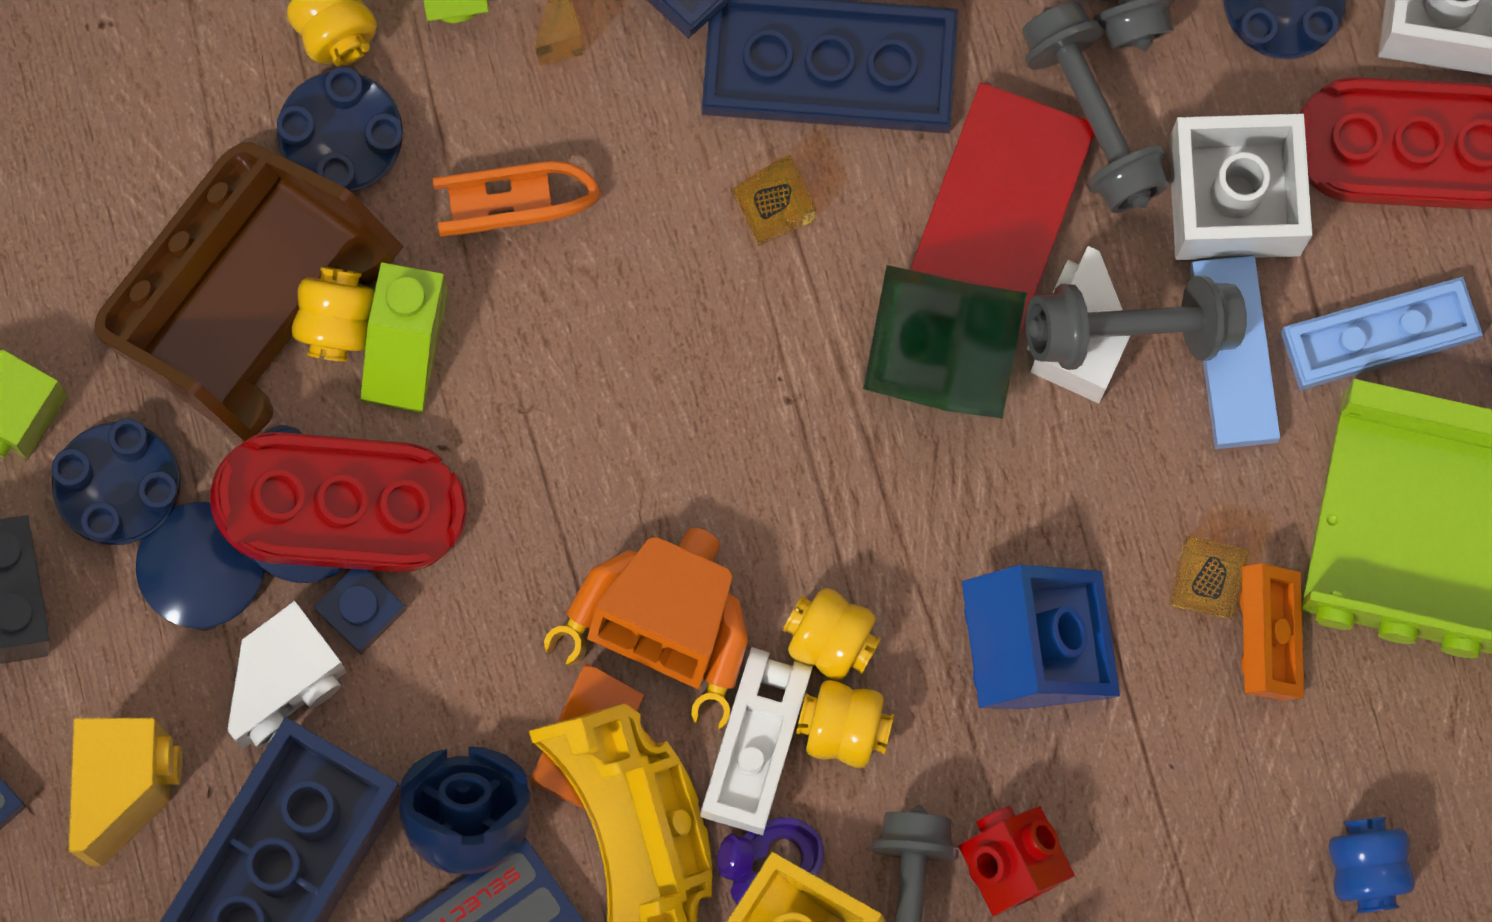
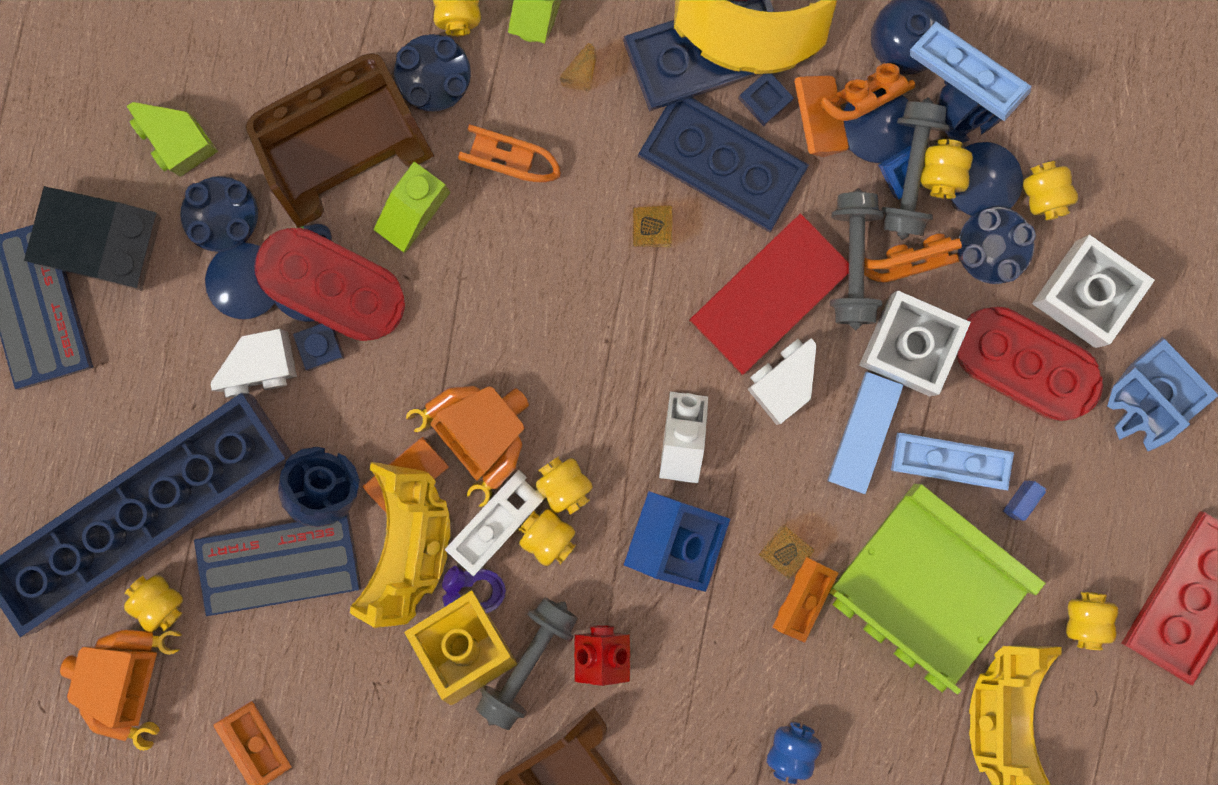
camera: 35 degrees right, 10 degrees up
yellow slope [69,718,182,866] -> none
yellow piece [292,267,375,362] -> none
clear green slope [863,265,1027,418] -> none
dark grey piece [1026,275,1247,370] -> none
none -> white slope [659,391,708,483]
none -> orange piece [864,234,962,282]

